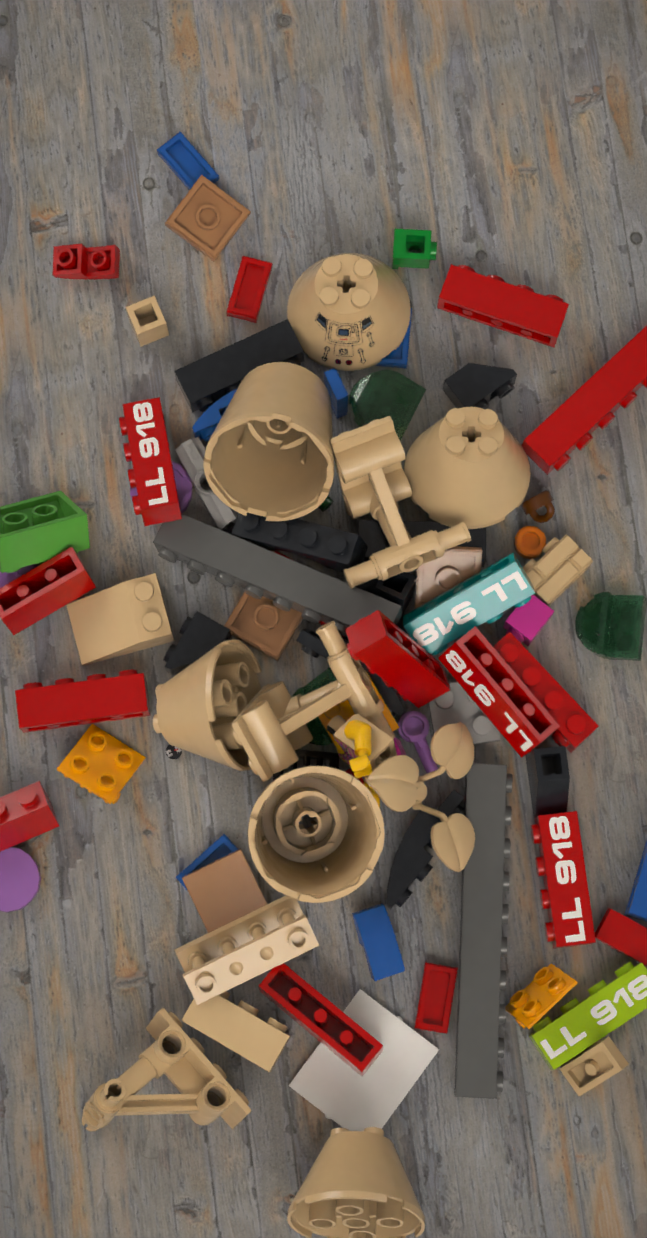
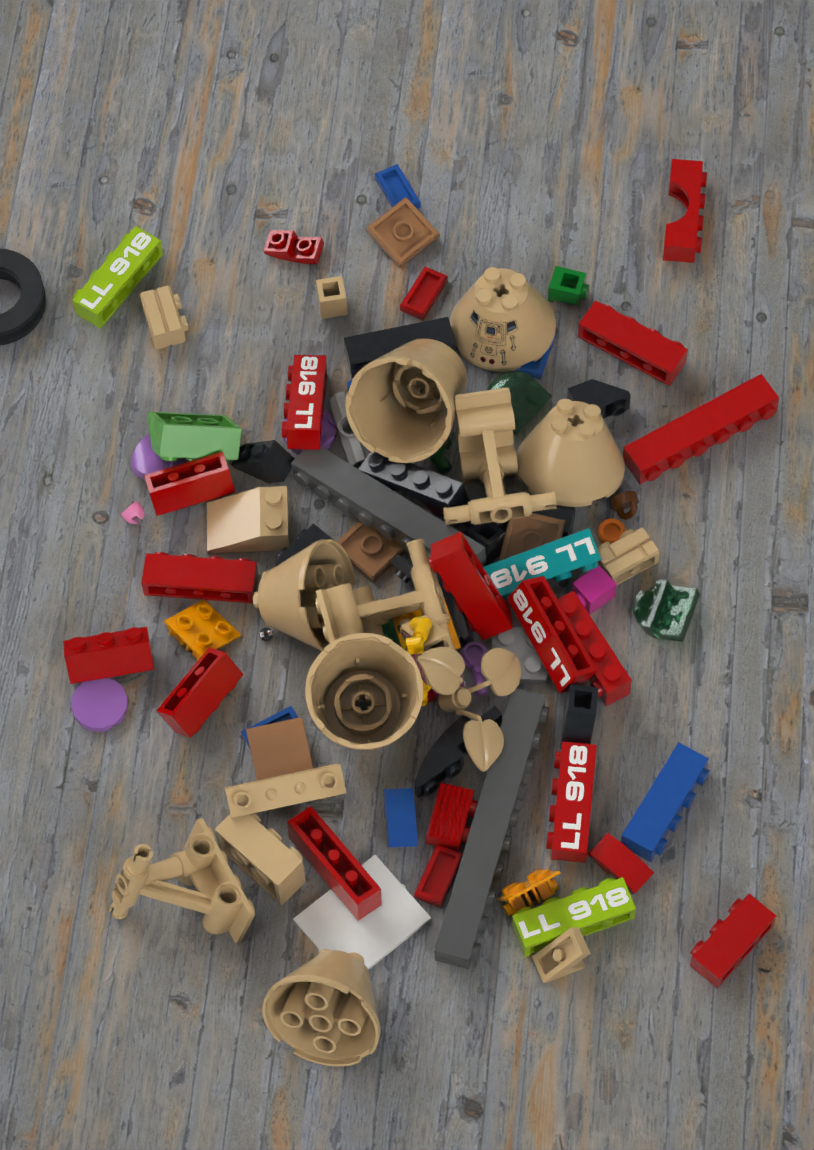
camera: 15 degrees right, 15 degrees down
blue tile [324,368,348,419] -> none
none -> red brick [156,647,244,738]
none -> black slope [231,440,295,483]
none -> red brick [426,782,478,852]
none -> red arch [663,159,707,263]

